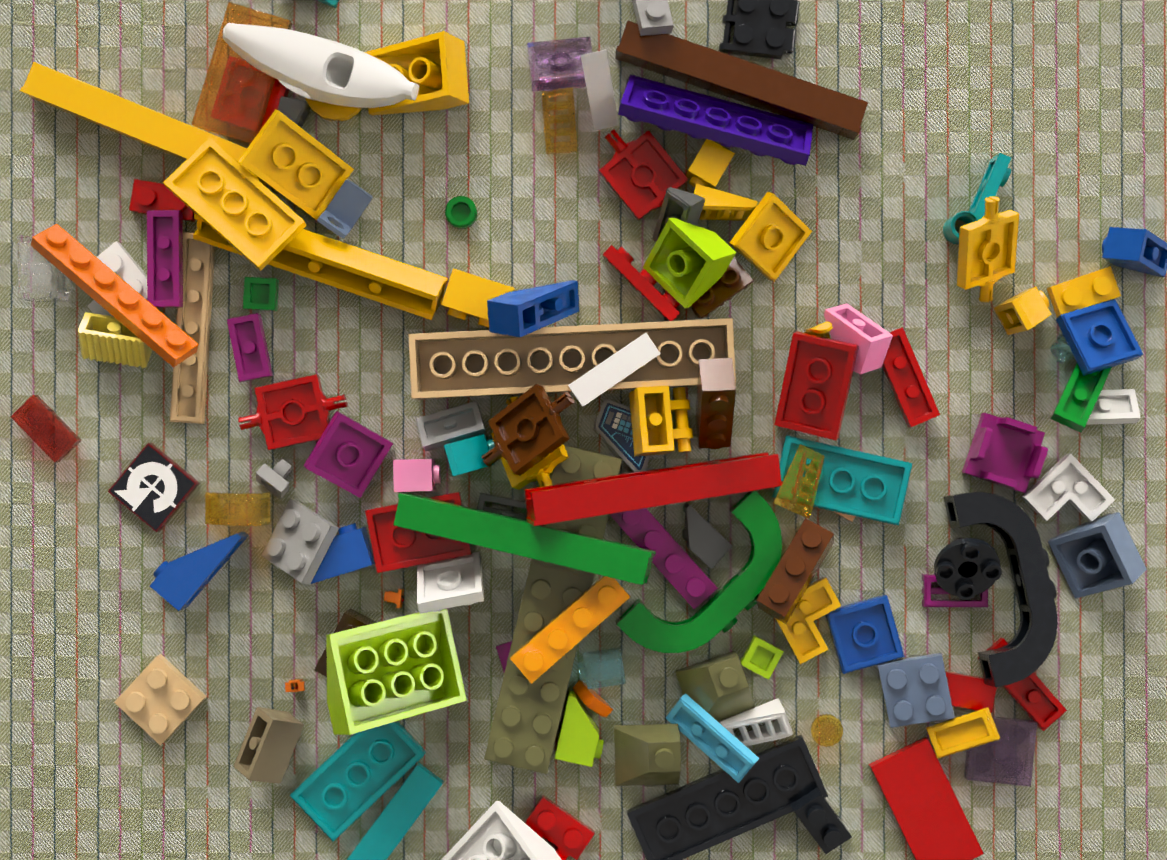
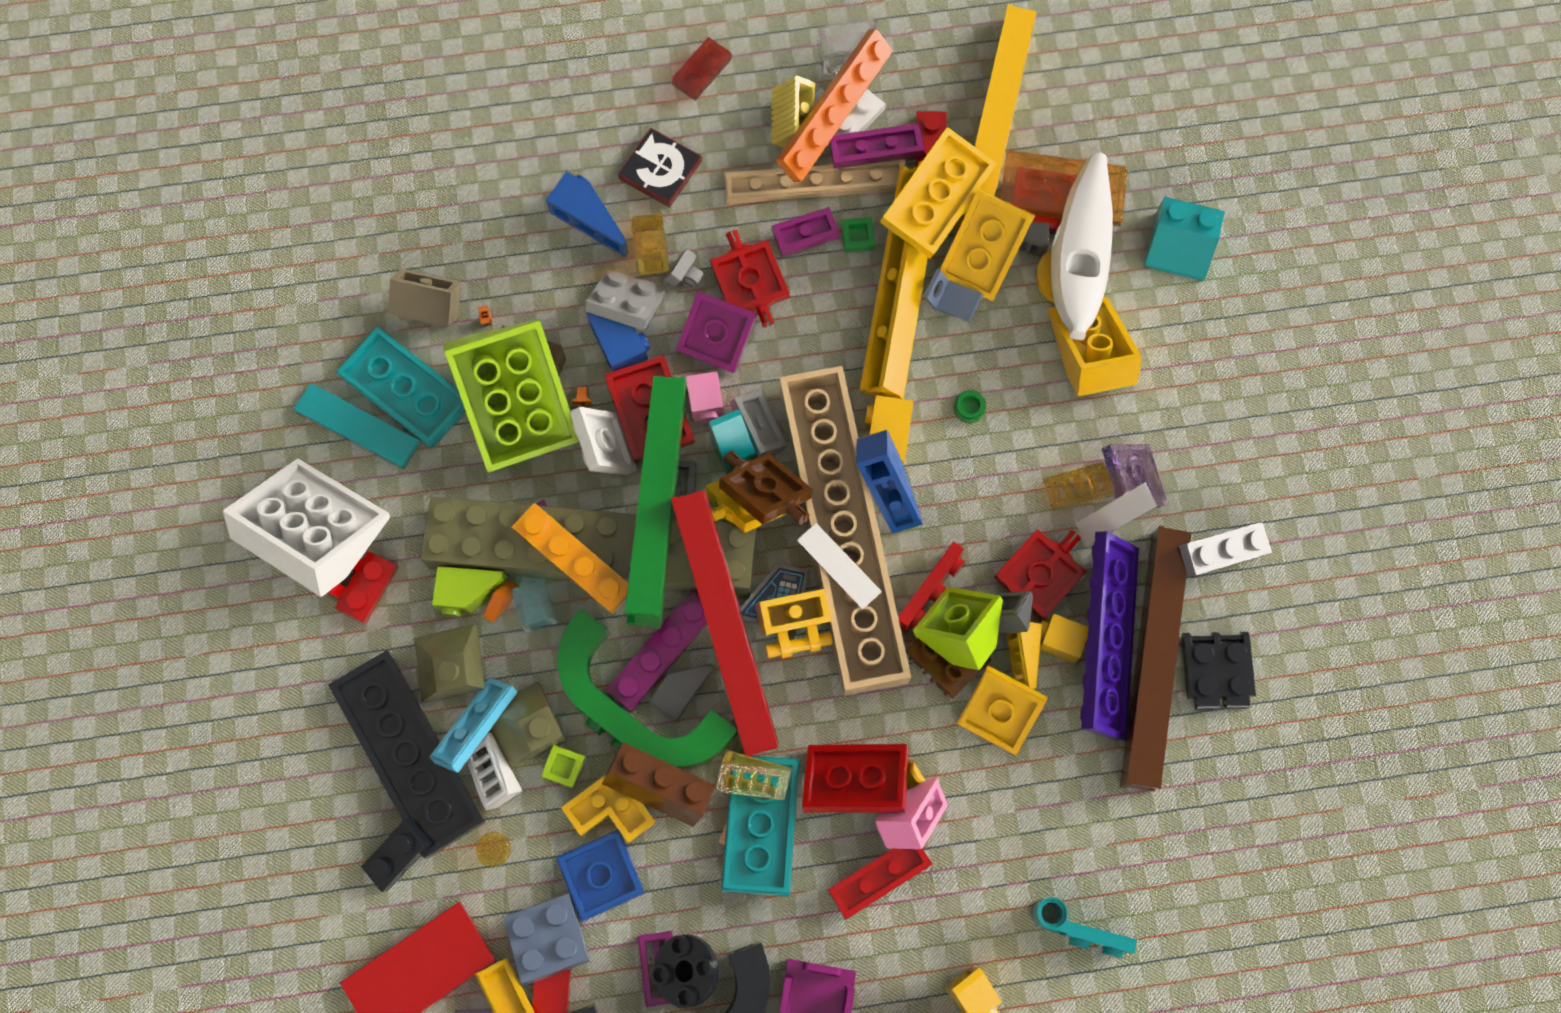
camera: 80 degrees right, 15 degrees down
tan plate [114,654,207,746] -> none
reddish brown brick [695,358,736,450] -> none
yellow plate [957,196,1019,303] -> none

